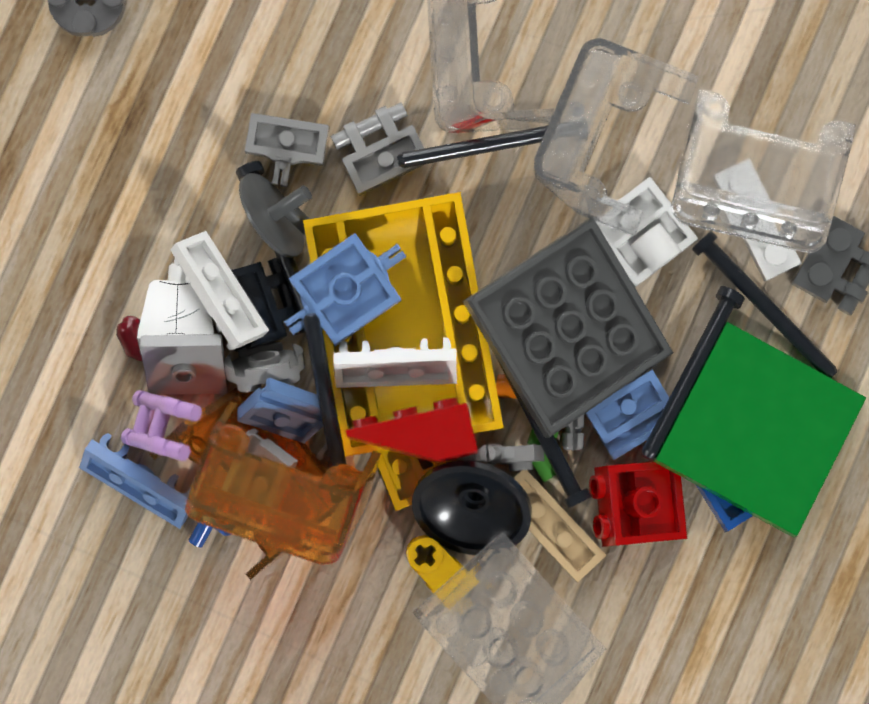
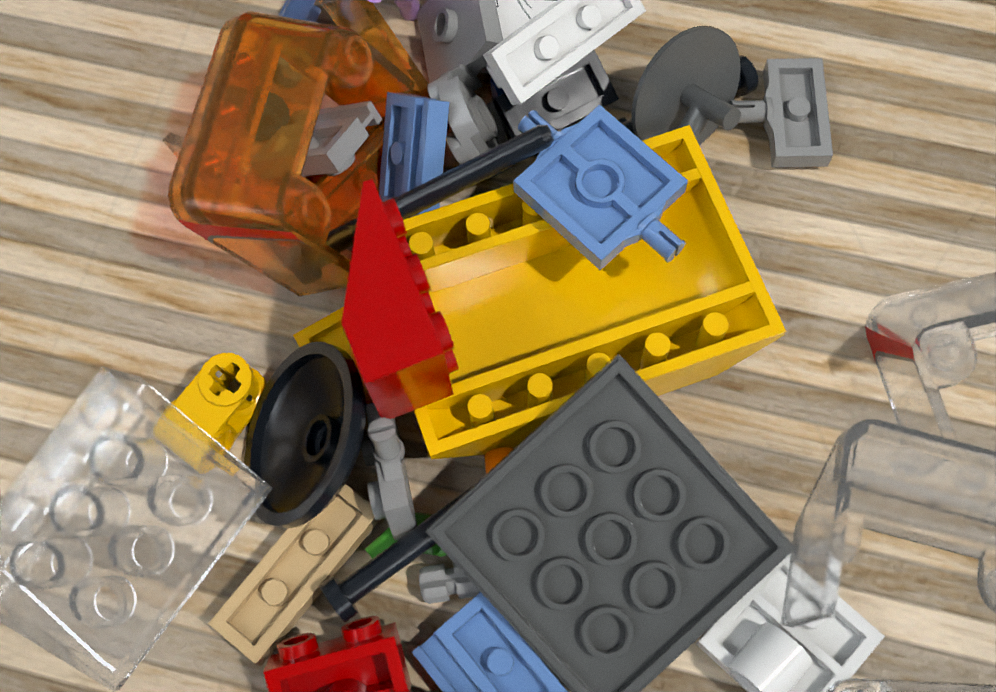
camera: 80 degrees right, 15 degrees down
light grey plate [331,103,425,196] -> none
white plate [334,338,457,388] -> none
black bar [397,114,585,168] -> none

